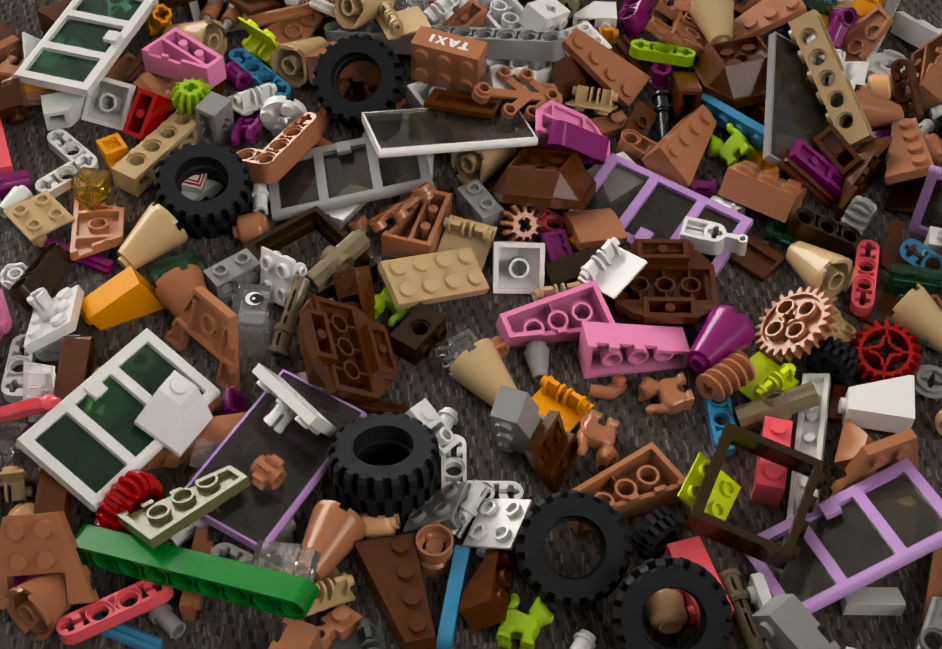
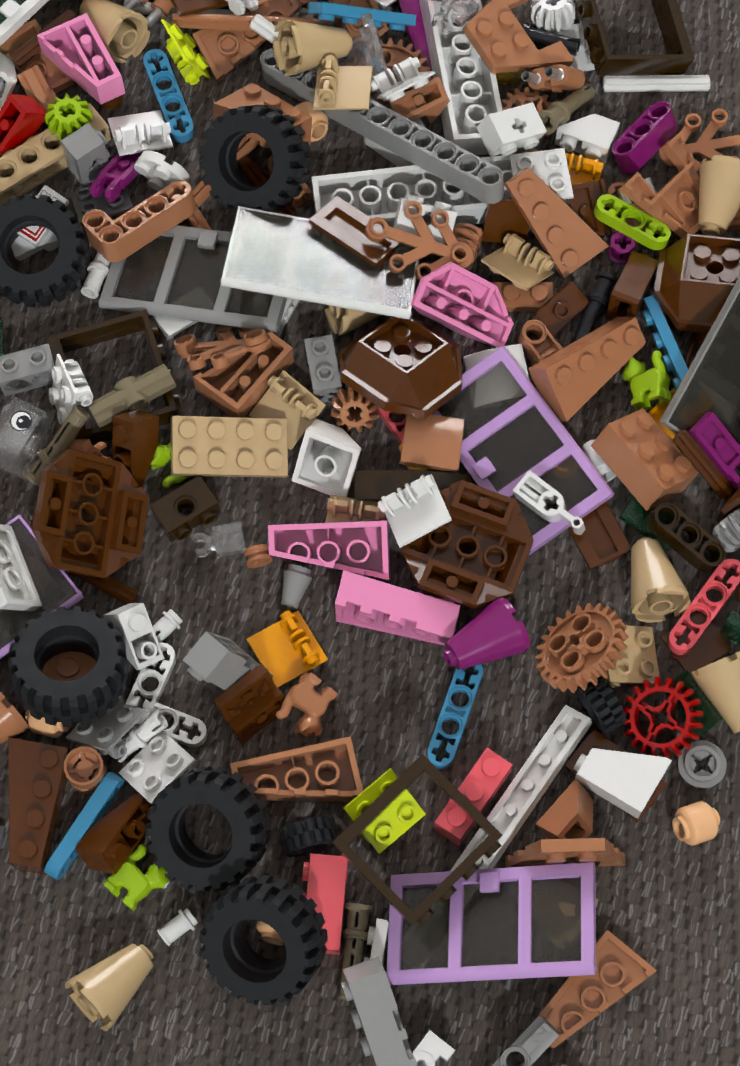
camera: 25 degrees right, 20 degrees up
magenta bush [225,61,252,90] -> none
nougat head [232,212,271,245] -> none
tan cone [270,36,327,88] -> none
nougat brick [411,26,488,94] -> none
tan cone [449,338,518,407] -> none
magenta plate [539,228,573,263] -> none
magenta beam [547,120,609,165] -> none
nougat arm [589,374,627,400] -> none
nougat animal [637,372,695,415] -> none
magenta bush [689,176,716,199] -> none
nougat piece [695,350,756,402] -> none
dark tan piece [733,382,820,430] -> none
neon yellow hinge [738,351,800,401] -> none
white slope [840,587,906,616] -> none

